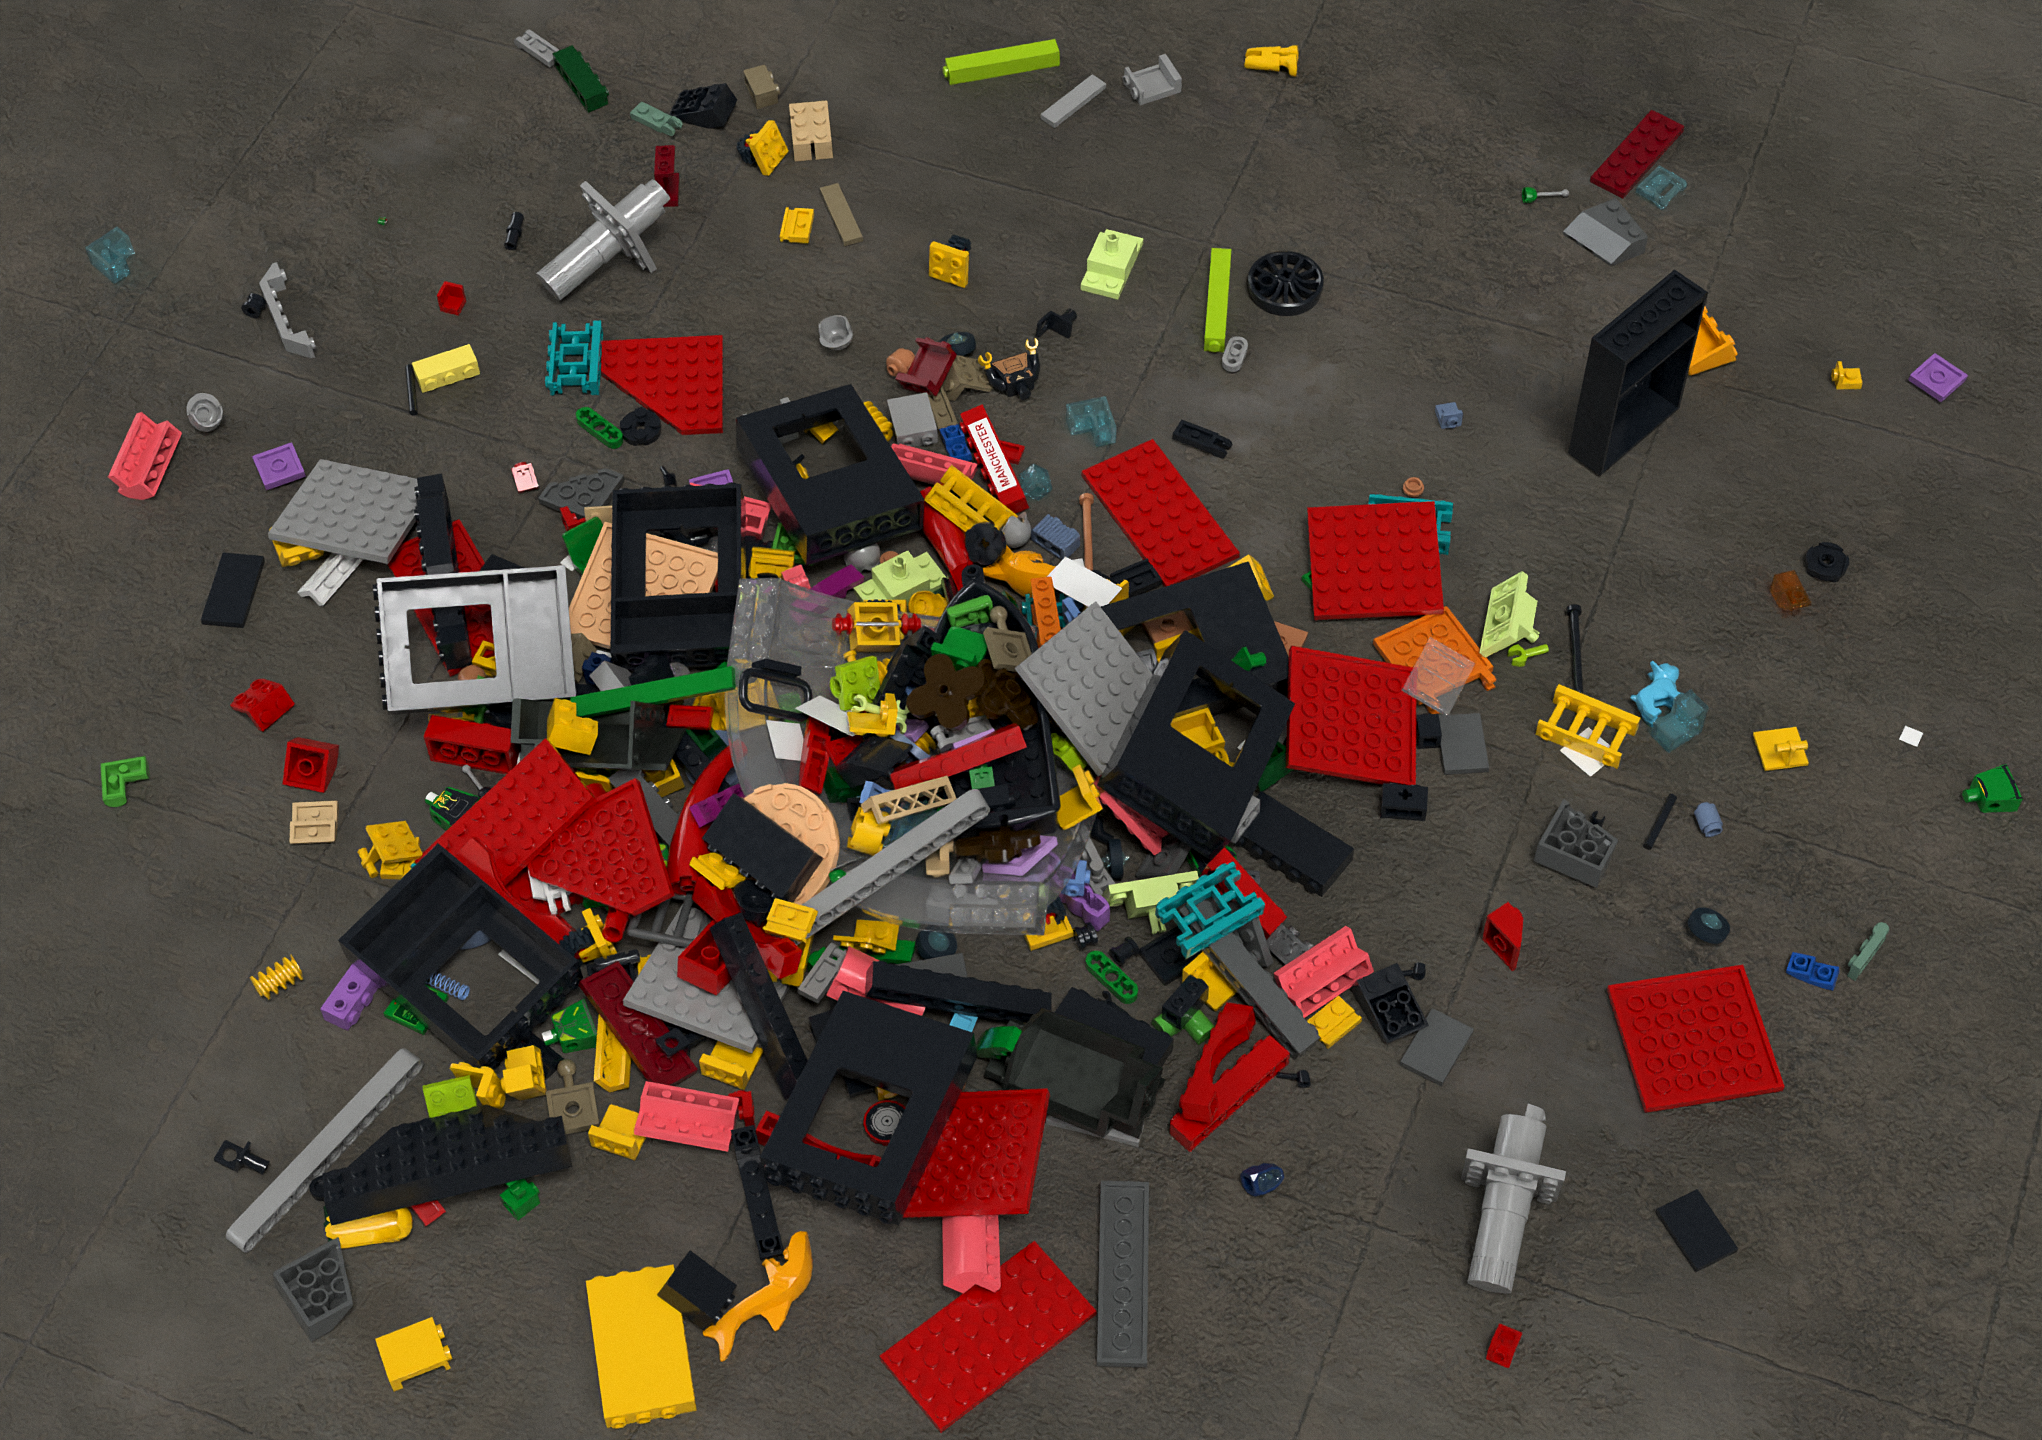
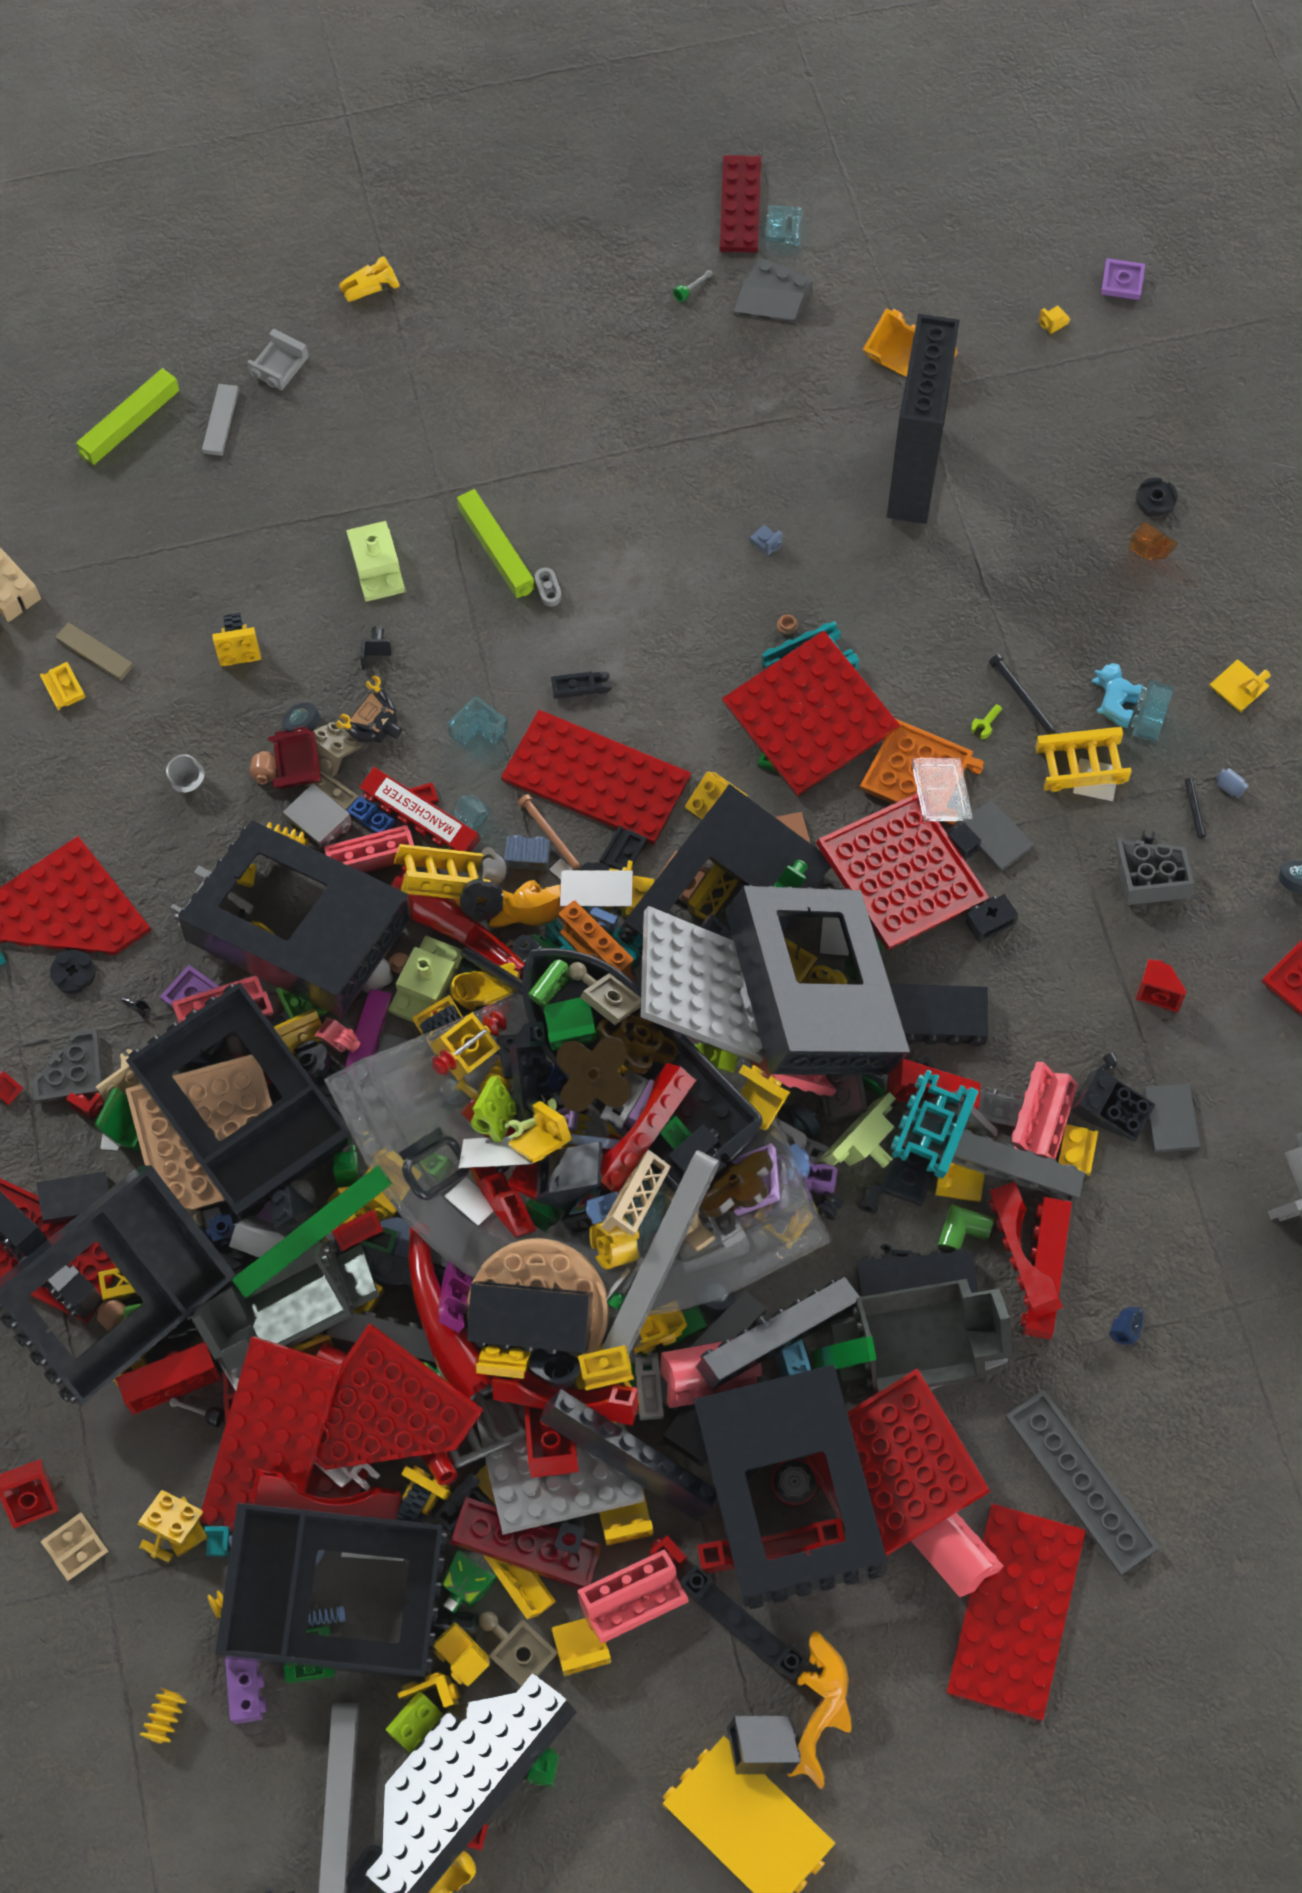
camera: 35 degrees left, 10 degrees up
torso [425,787,480,831] -> none
yellow brick [547,698,598,755] -> none
green beam [576,407,624,449] -> none
green beam [1086,951,1138,1004] -> none
black brick [1162,975,1209,1030] -> none
black piece [1248,251,1324,316] -> none
black hand [1277,1070,1311,1088] -> none
yellowish green brick [1479,571,1540,658] -> none

